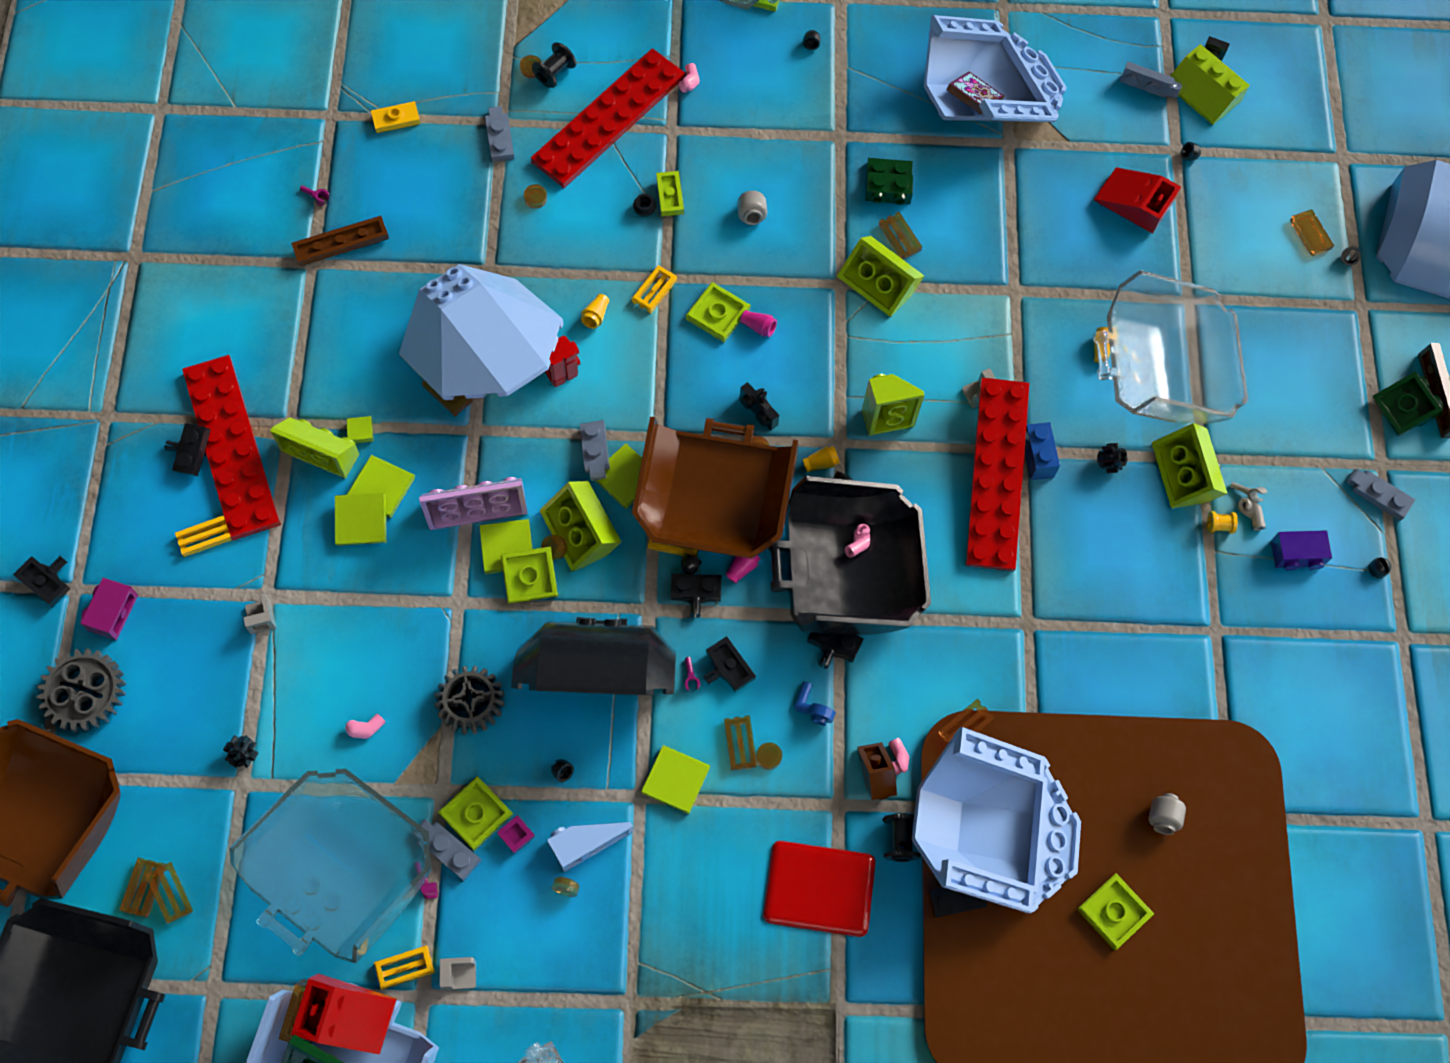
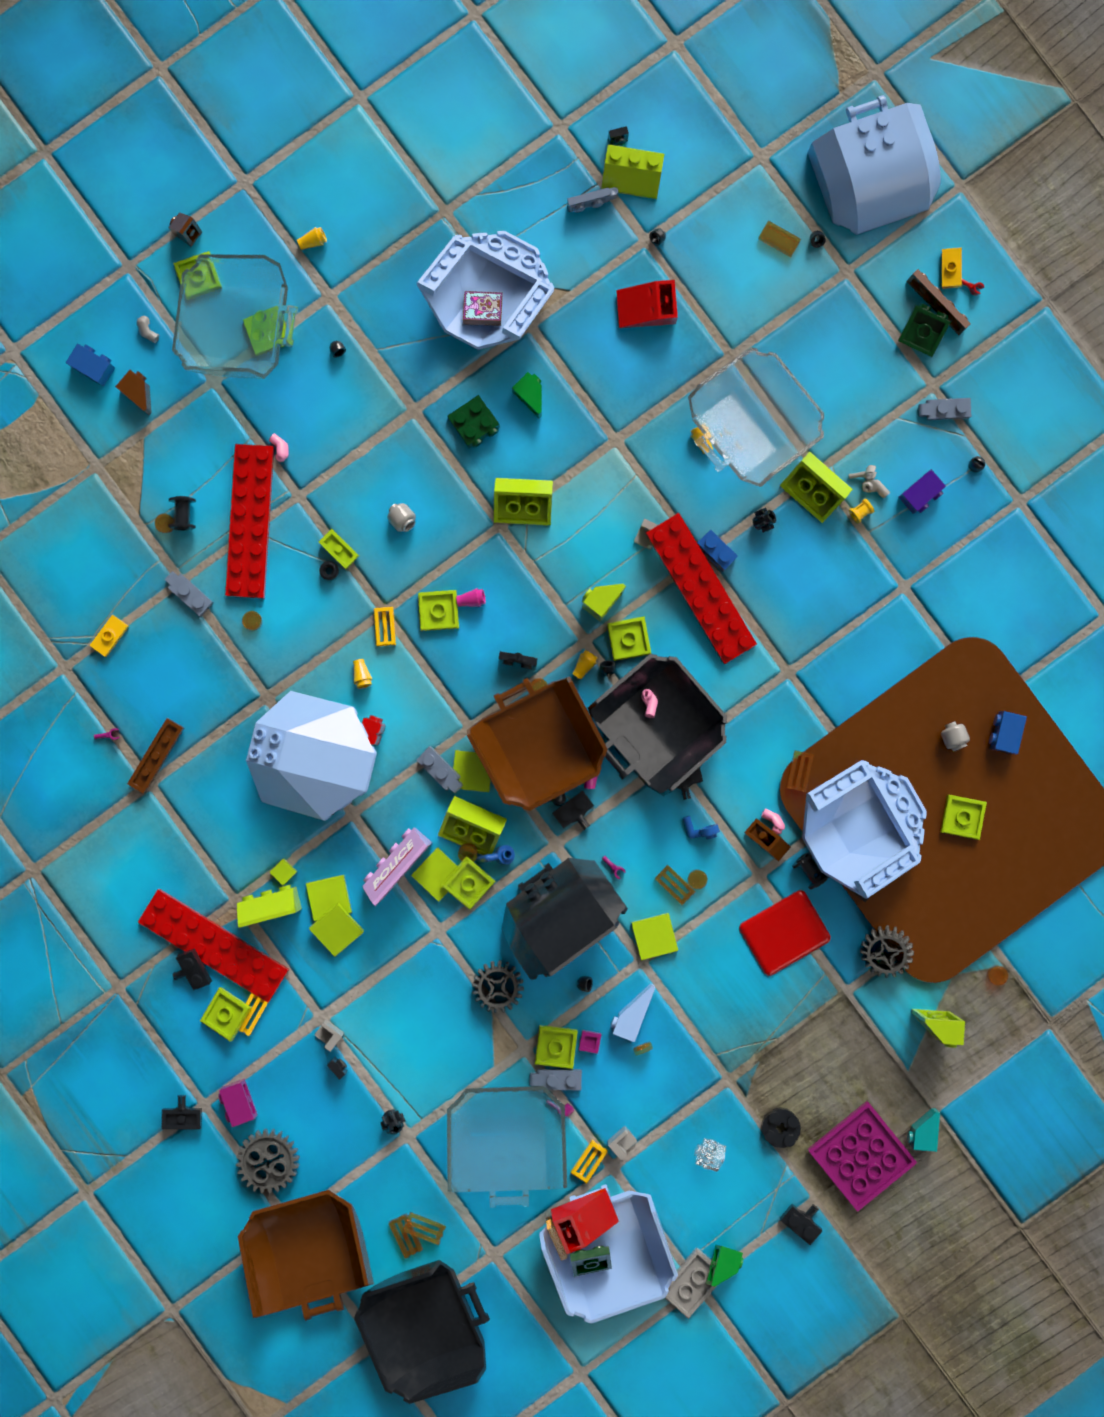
camera: 30 degrees left, 20 degrees up
bright pink arm [345,713,386,739] -> none
black plate [703,636,756,693] -> none
clear orange tile [879,212,922,259] -> none
none -> lime tile [200,987,252,1041]
none -> black plate [327,1056,348,1080]
none -> blue plate [475,845,515,865]
none -> green slope [512,372,542,418]
none -> lime tile [607,616,652,661]
none -> dark grey gear [860,925,914,978]
none -> blue brick [989,711,1027,754]

